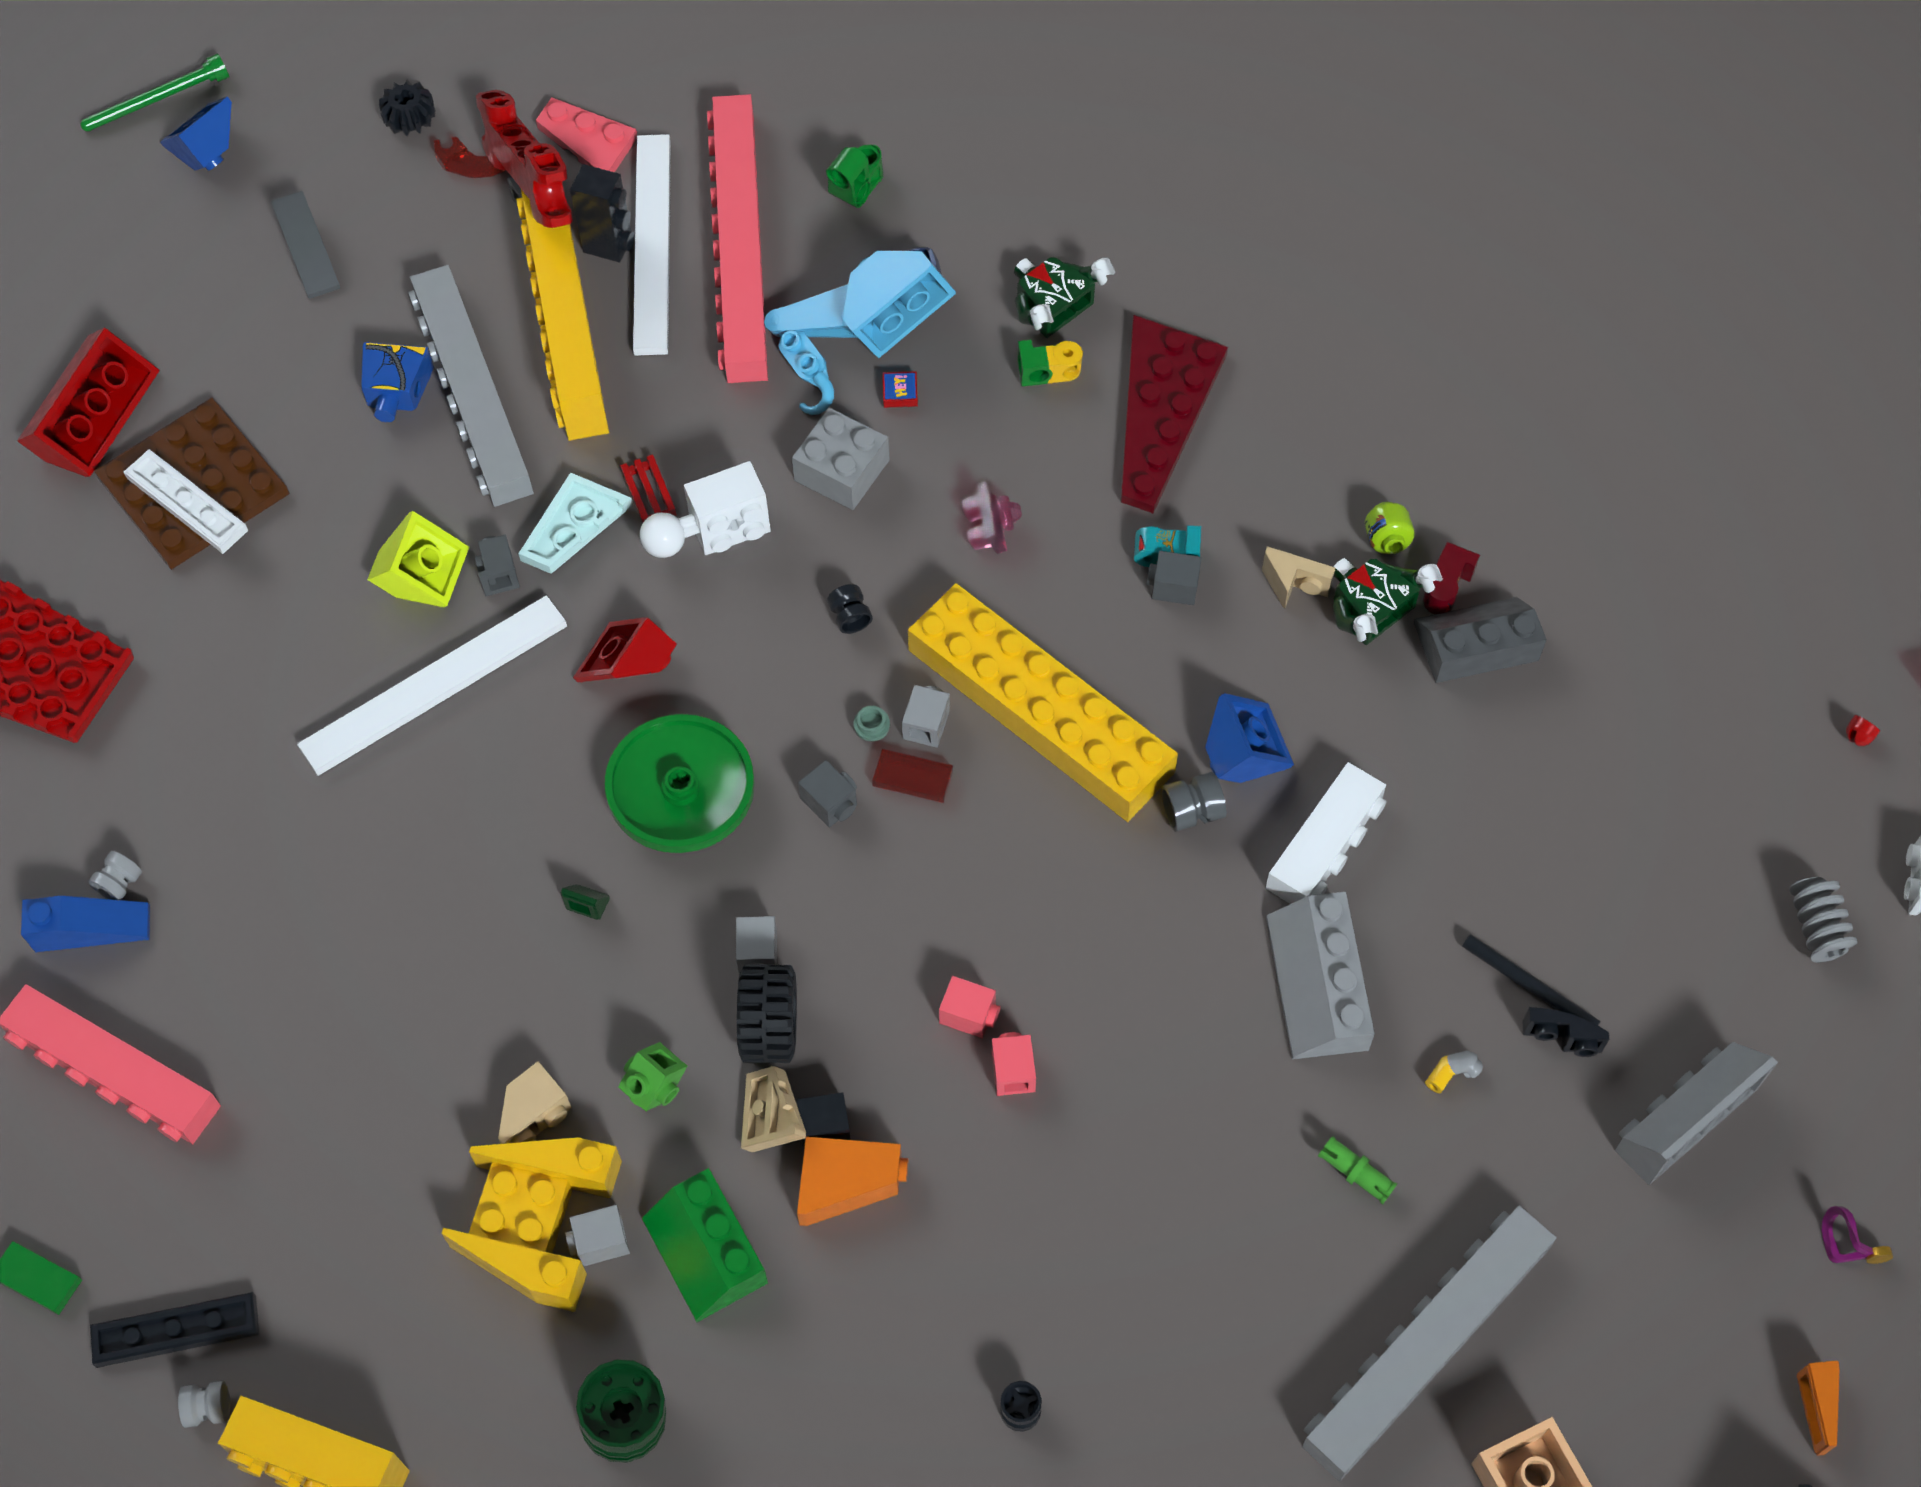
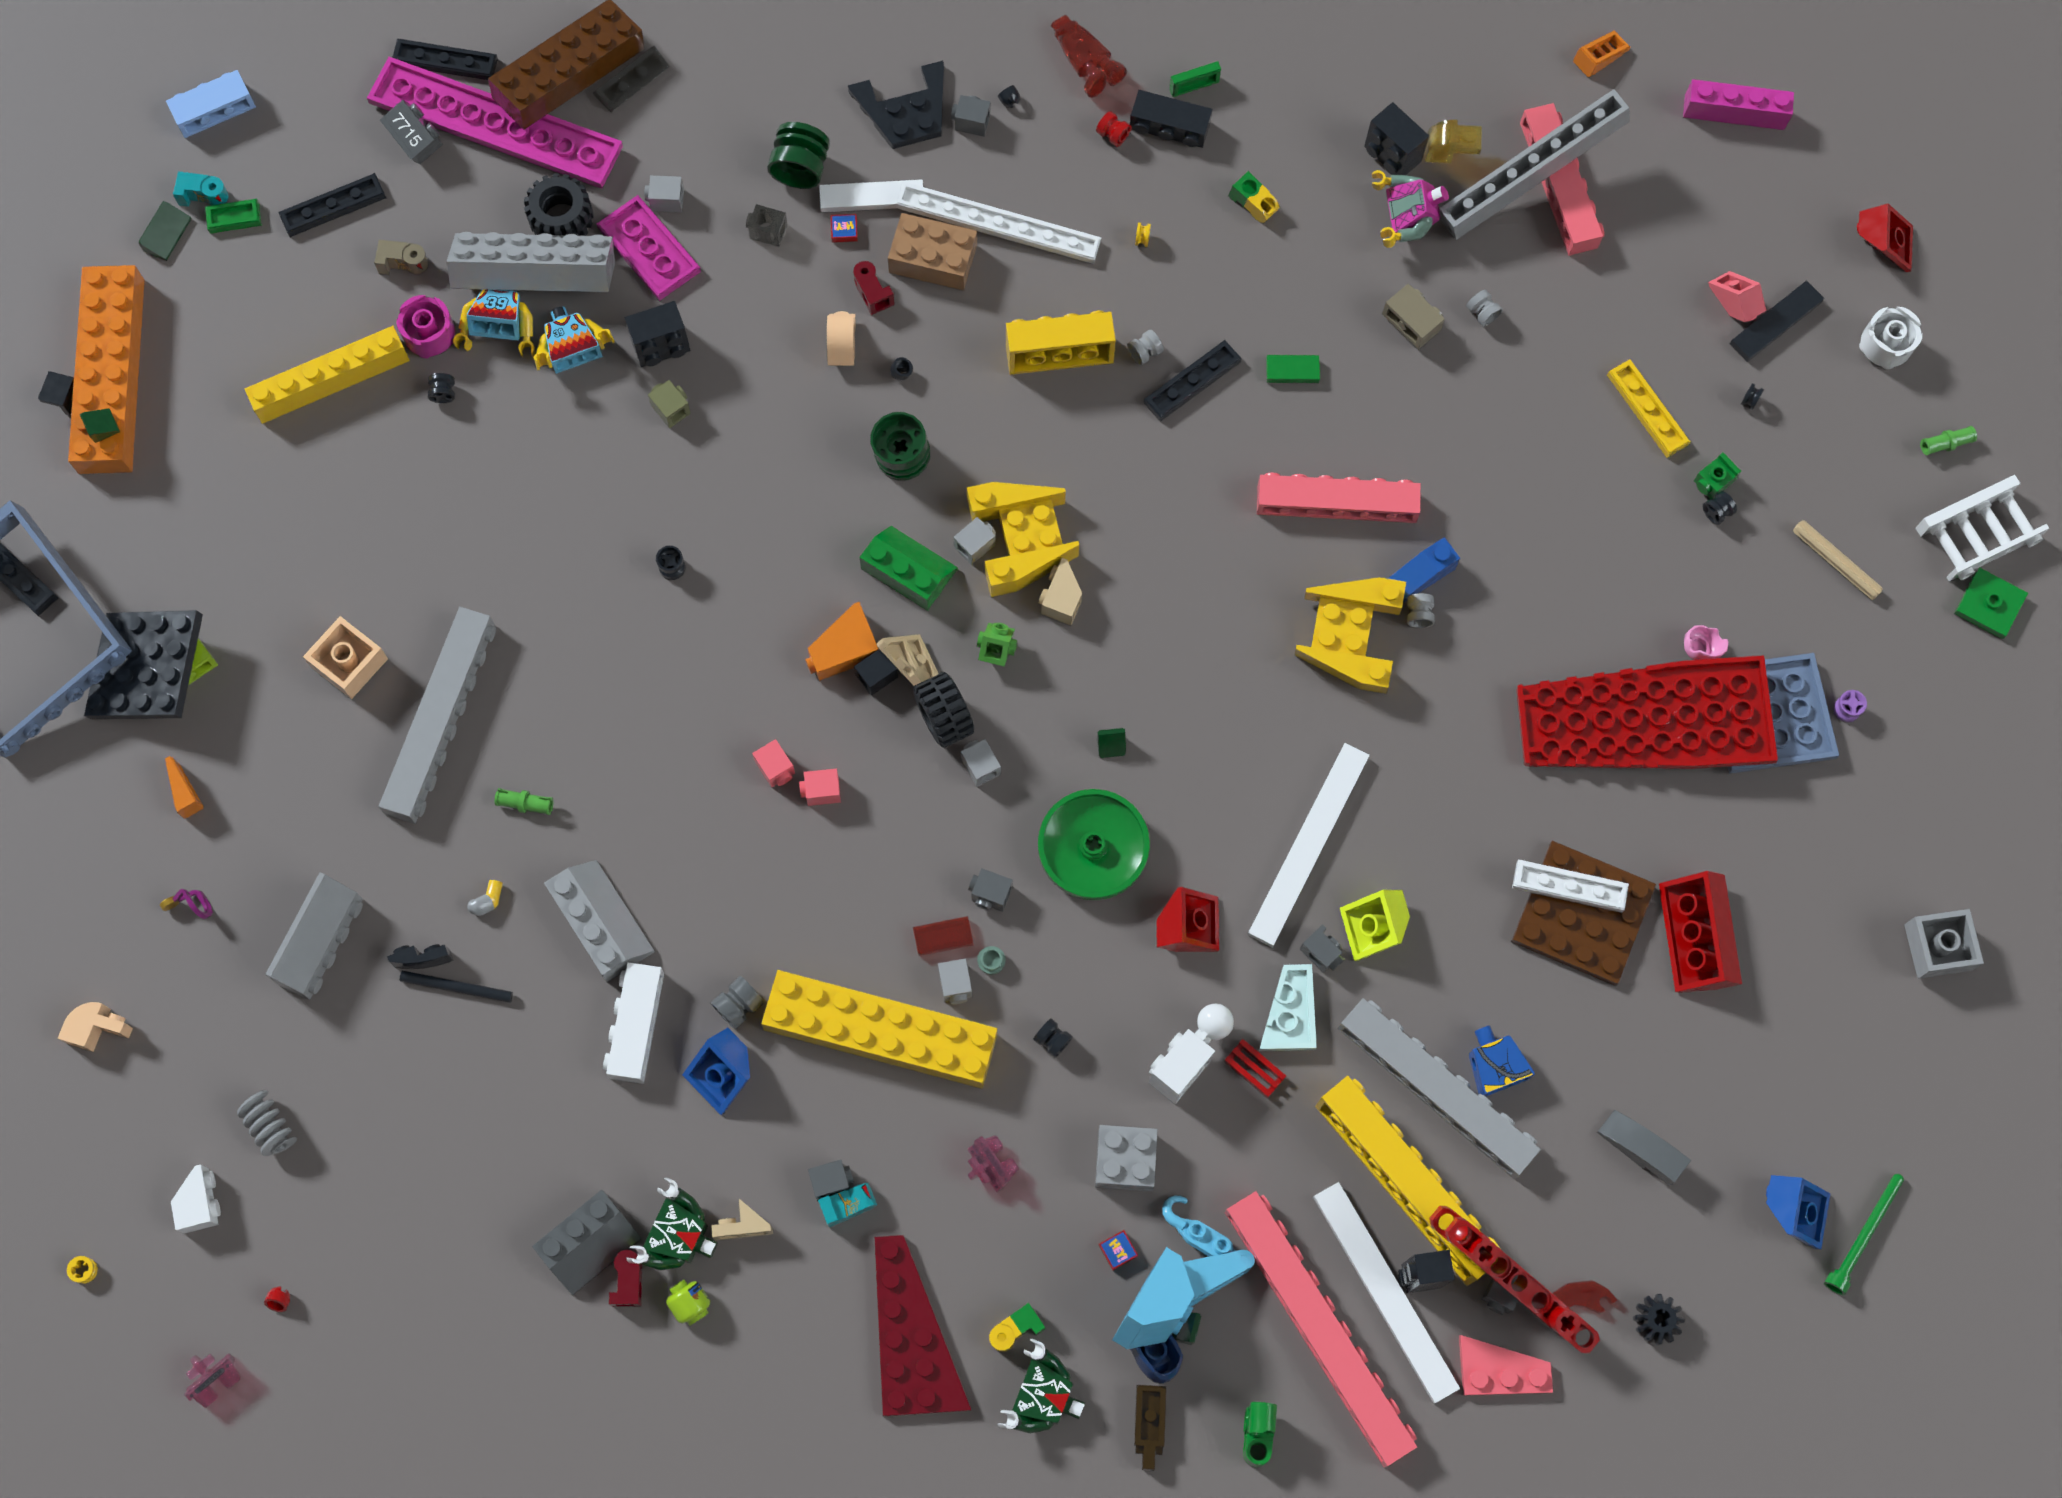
camera: 150 degrees right, 10 degrees up
none -> dark brown hinge [1134,1385,1166,1471]
none -> yellow wedge [1295,577,1406,694]

